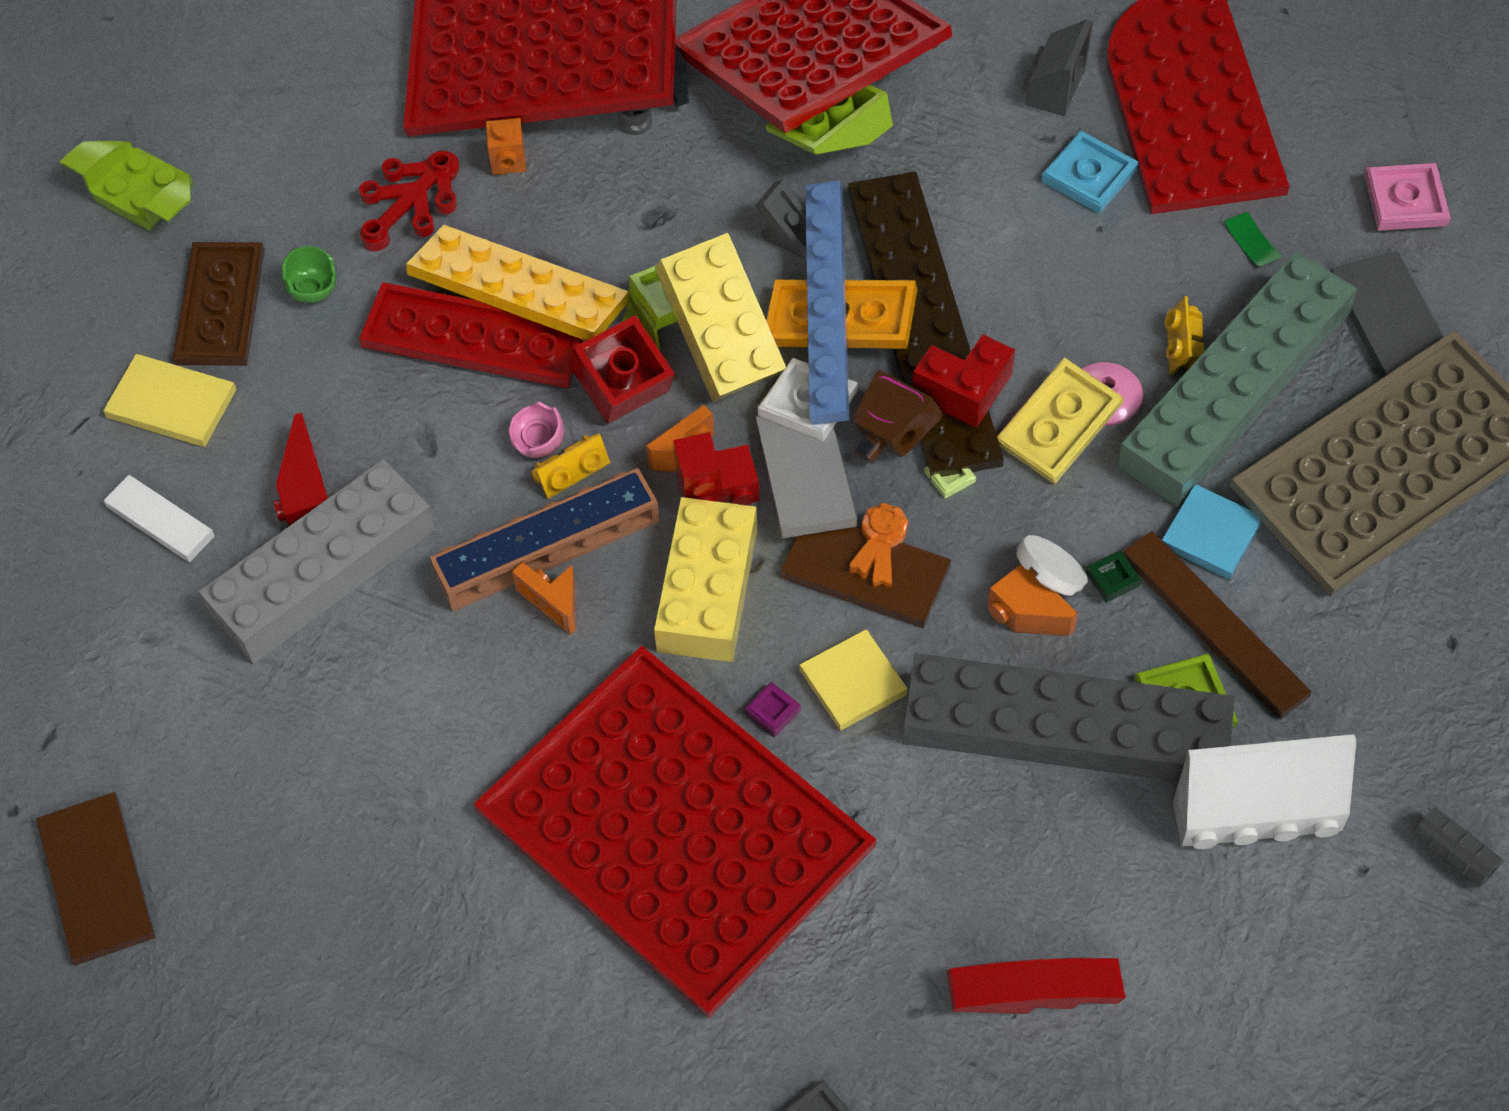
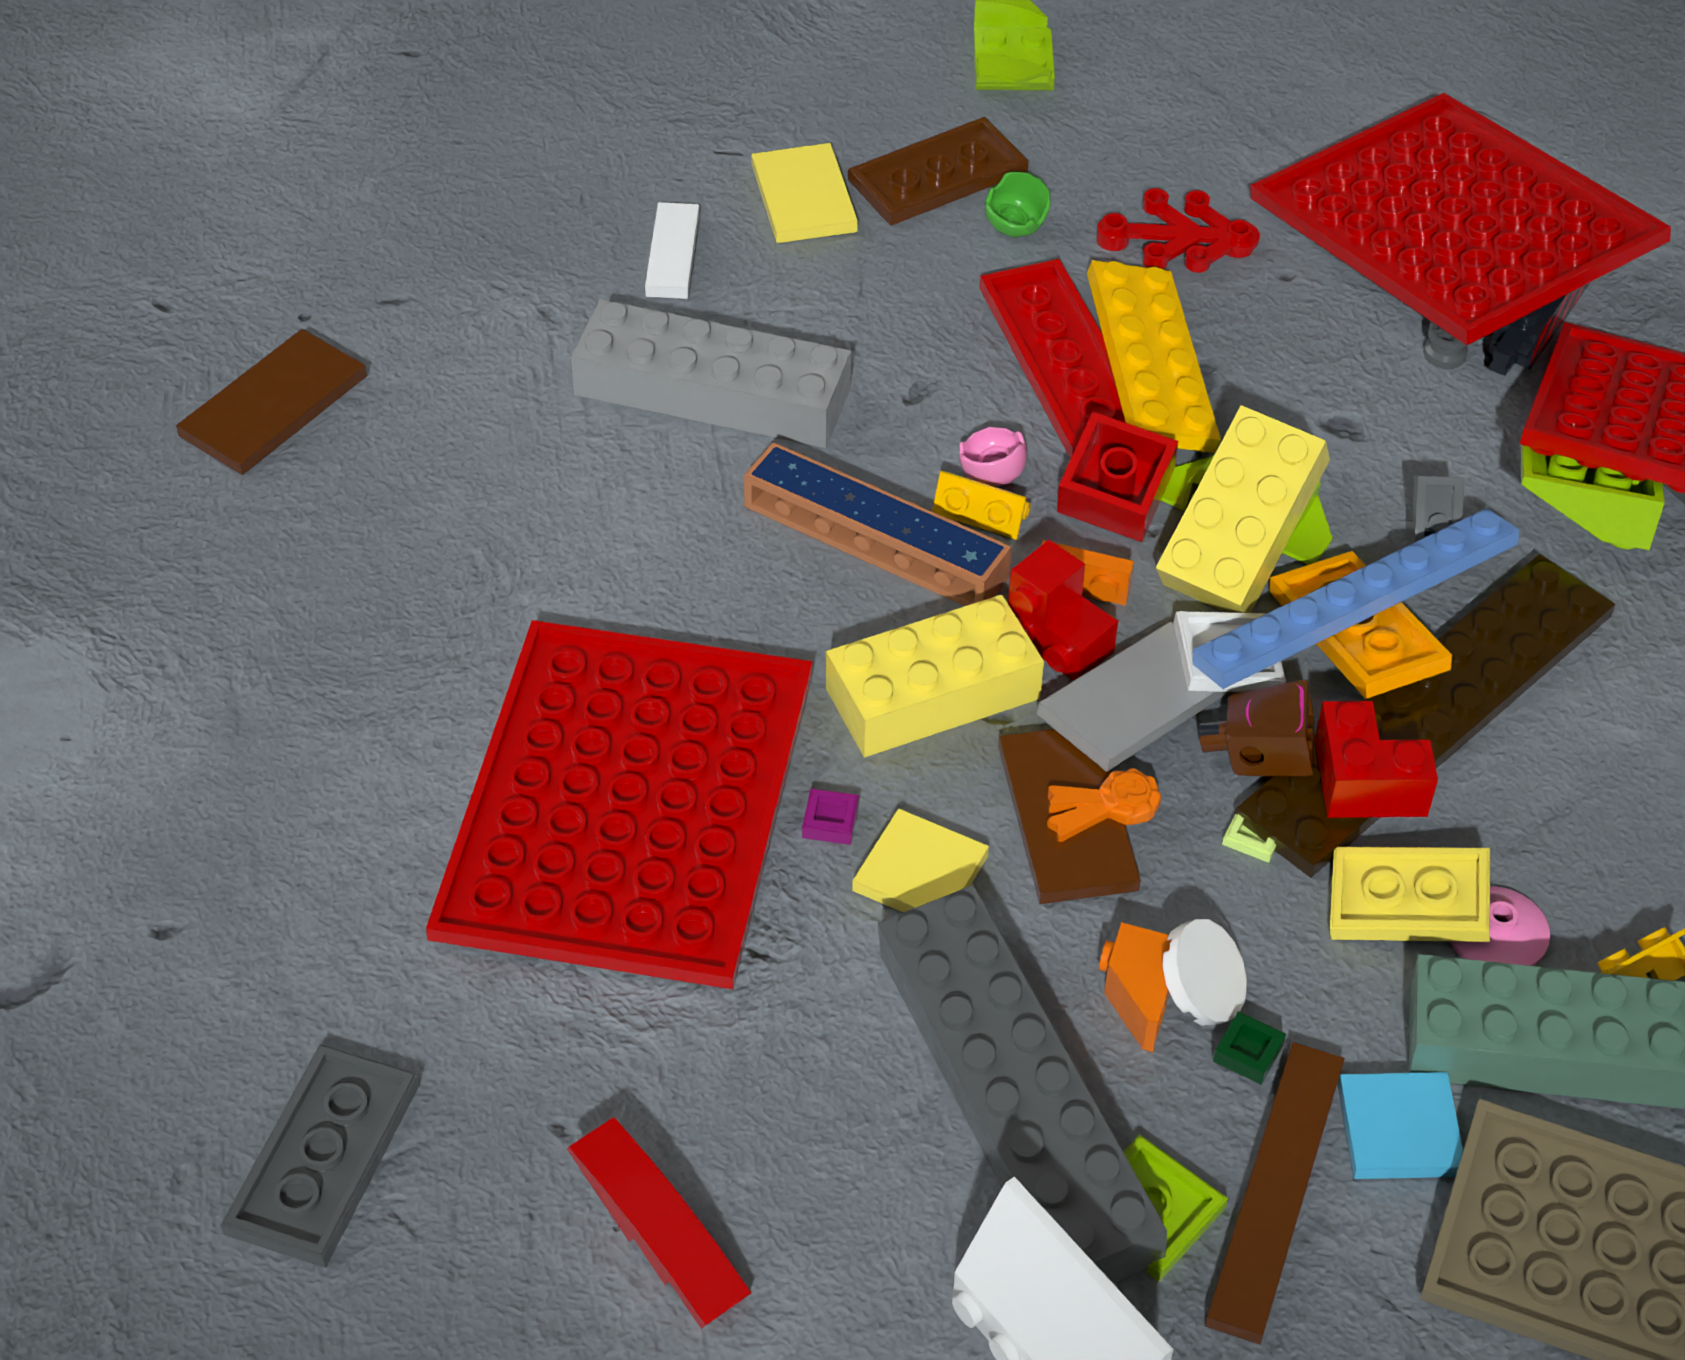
camera: 55 degrees right, 10 degrees down
red slope [273,412,328,526] -> none
orange brick [486,118,527,175] -> none
orange slope [512,562,576,635] -> none

